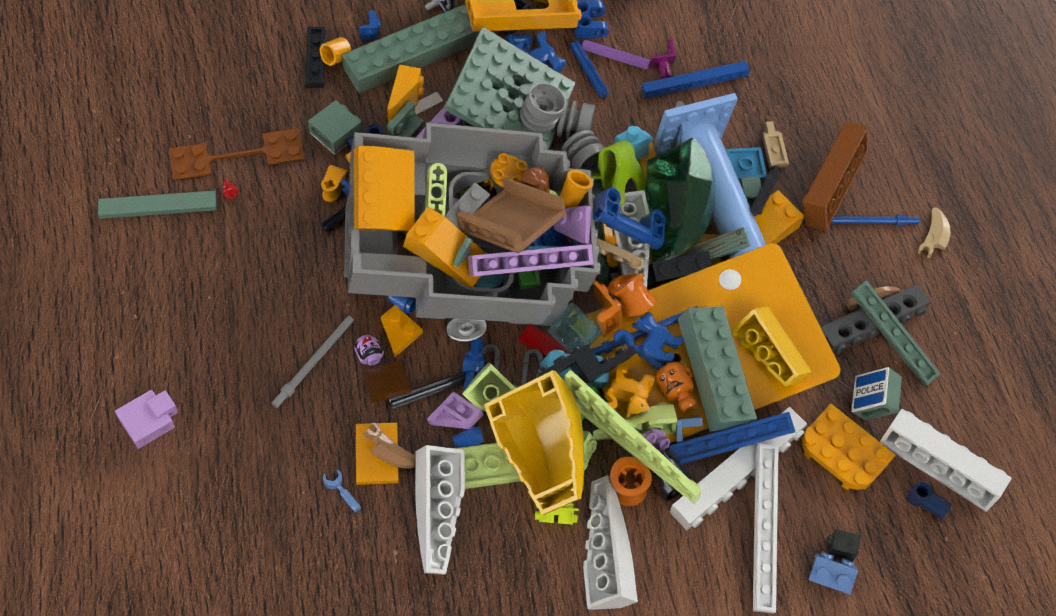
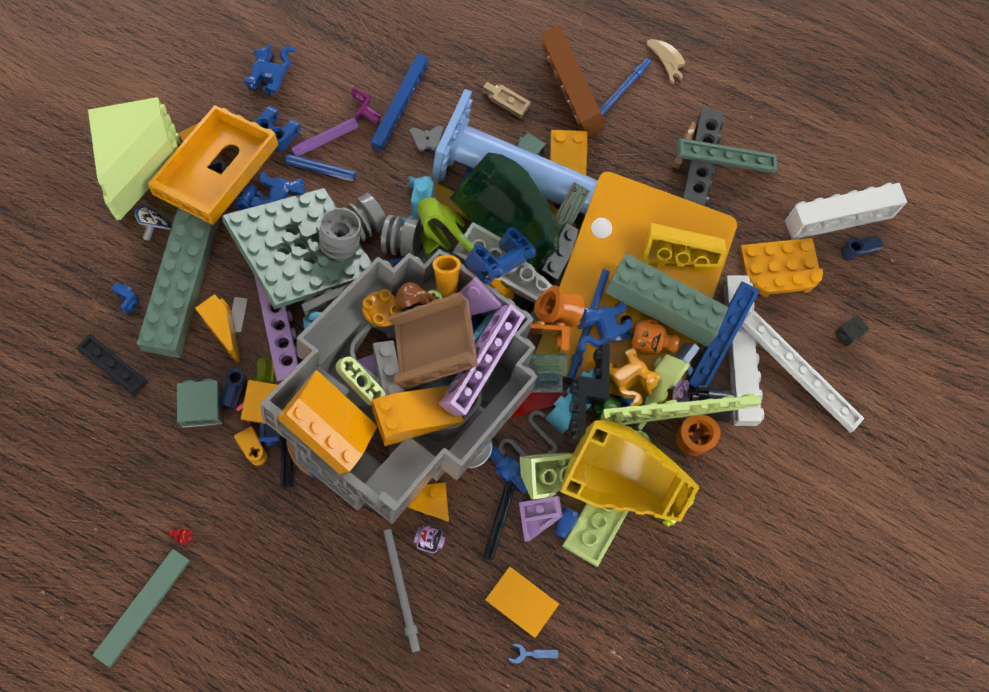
camera: 50 degrees left, 10 degrees up
dark orange hinge [168,128,305,181] -> none
light orange piece [320,37,351,66] -> none
reddish brown tile [362,360,411,403] -> none
medium nougat piece [363,422,416,469] -> none
sand green bracket [387,101,424,137] -> none
white wedge [415,445,465,575] -> none
sand green bar [453,237,473,267] -> none
white wedge [583,475,638,610] -> none
tan hinge [596,238,646,271] -> none
dark azure tile [725,147,767,182] -> none
black axle [750,166,781,216] -> none
medium blue bracket [808,551,858,594] -> none
piece [851,367,902,421] -> none

